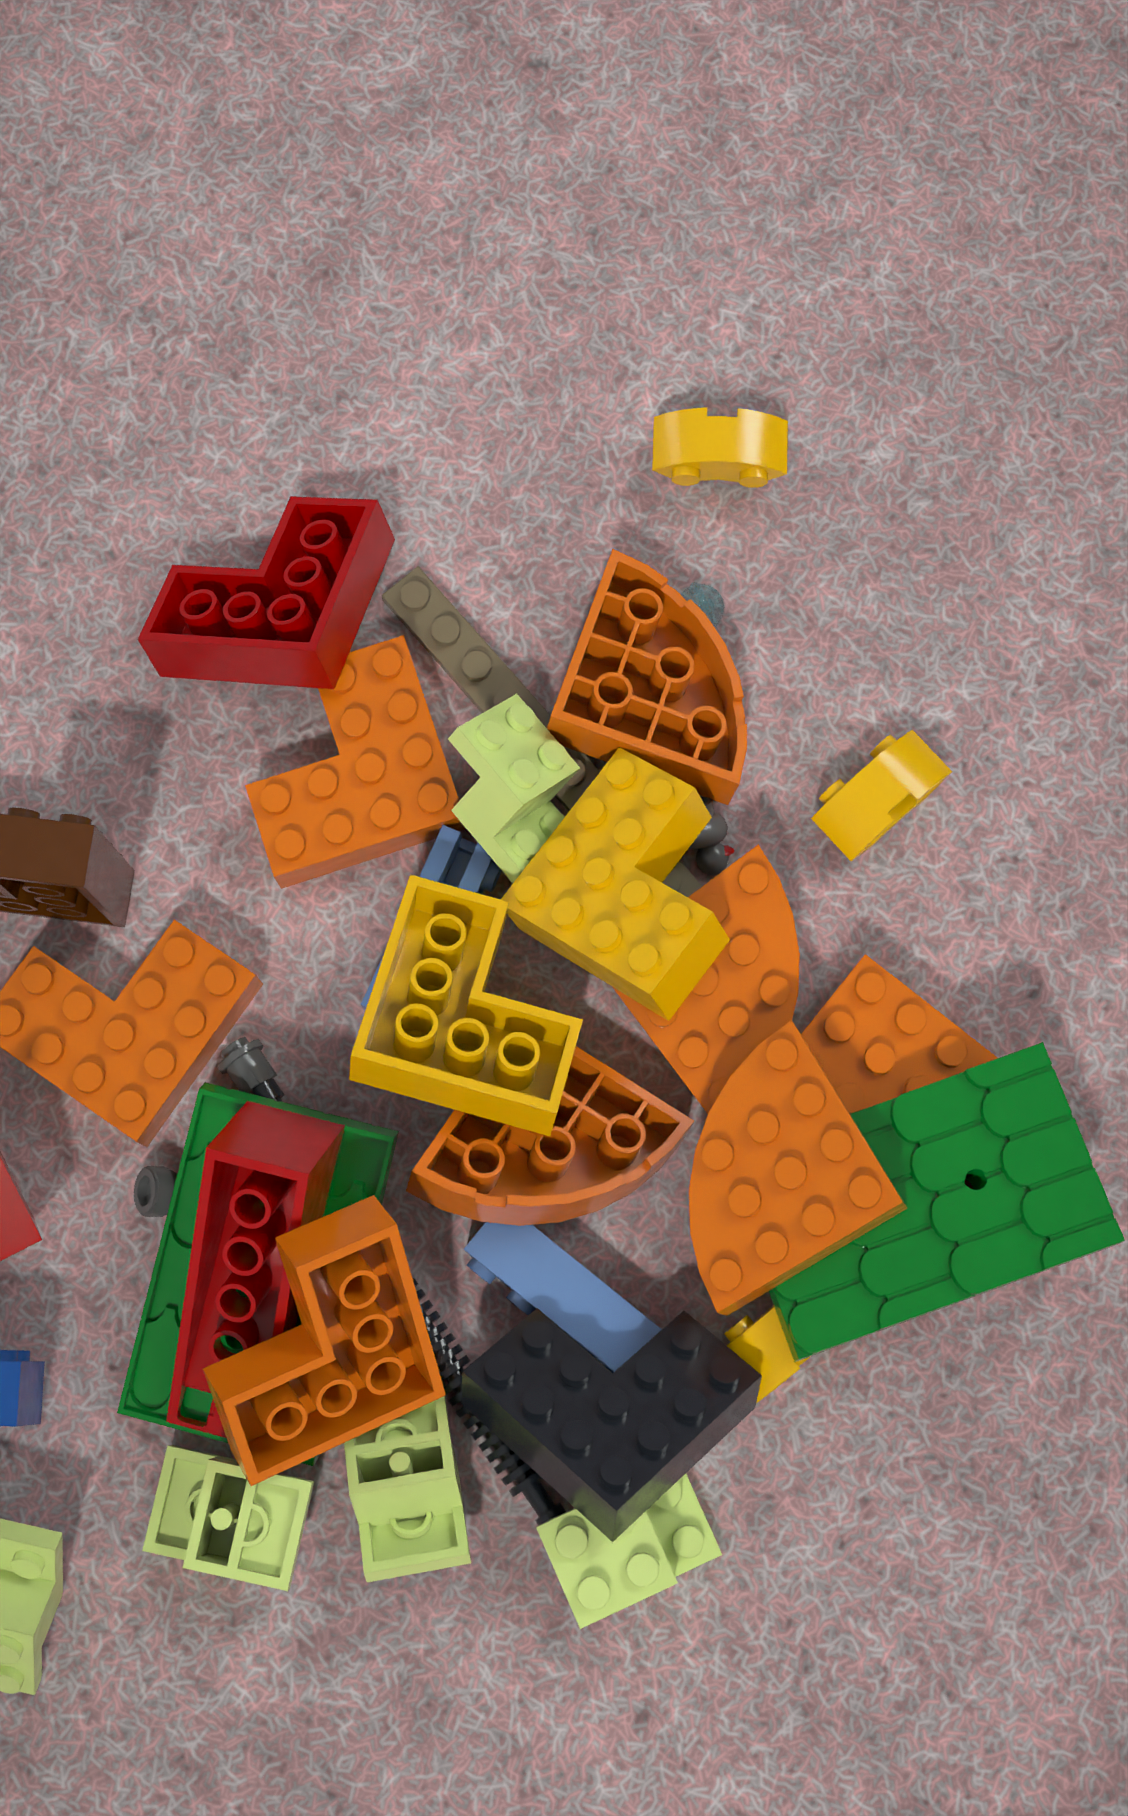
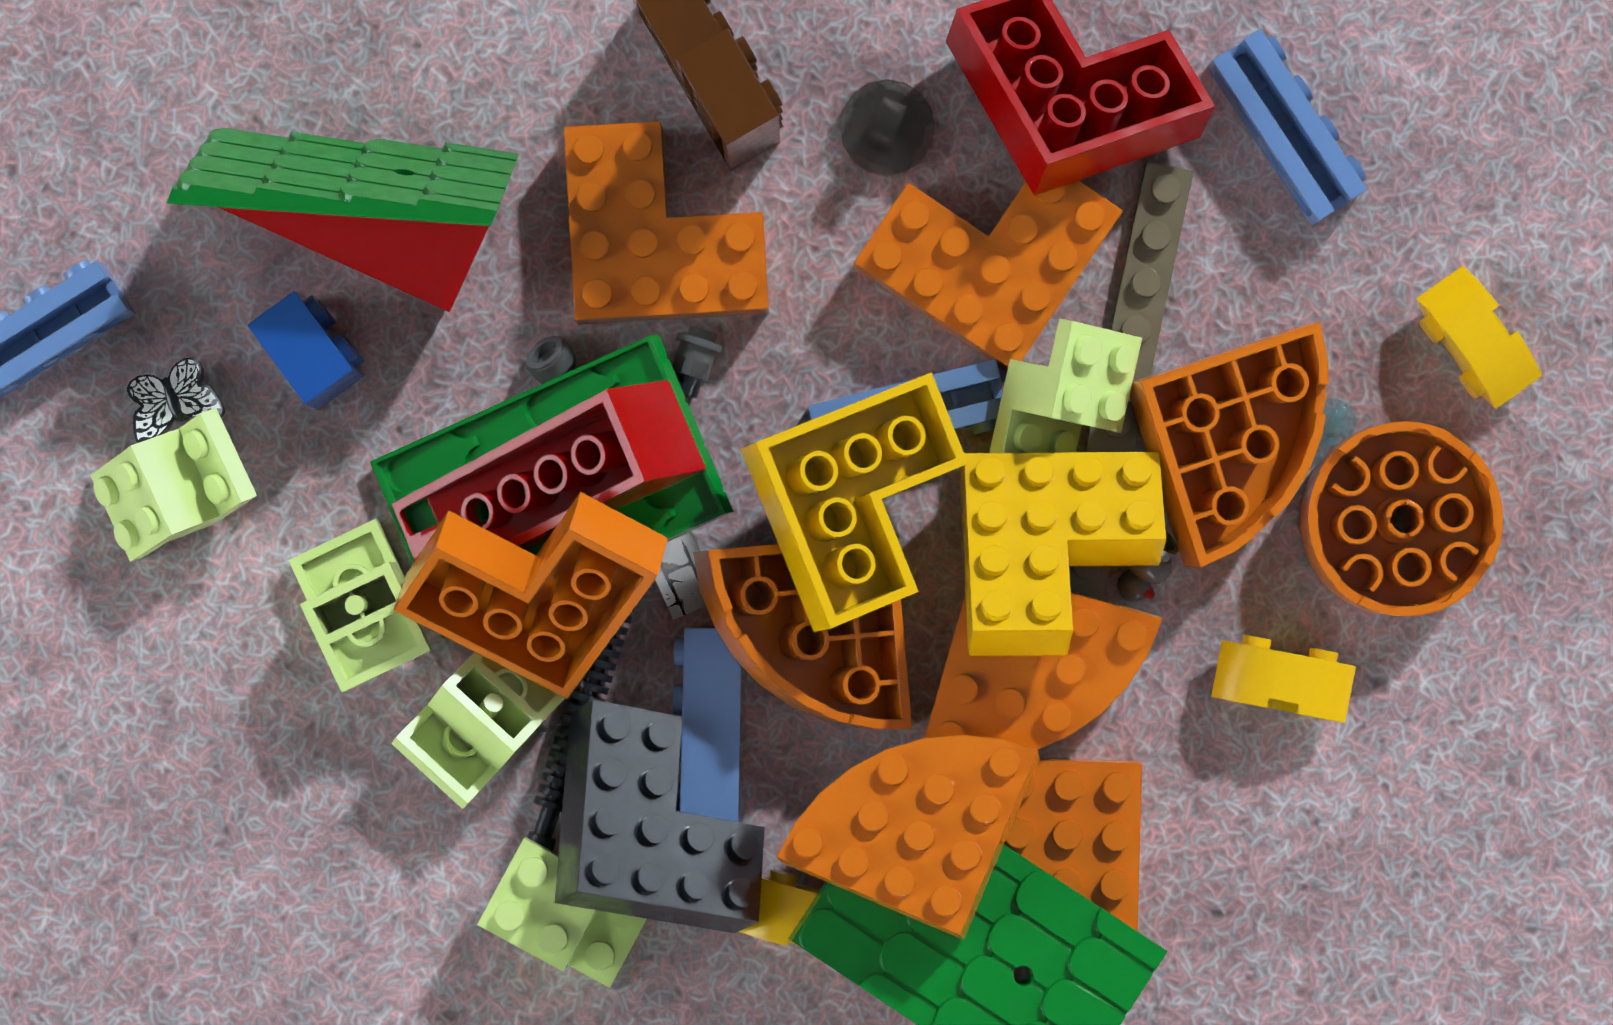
camera: 50 degrees right, 10 degrees up
none -> white sticker [655,532,706,620]
none -> clear smoke tile [839,79,935,177]
none -> medium blue brick [1206,28,1367,226]
none -> orange brick [1299,421,1503,616]

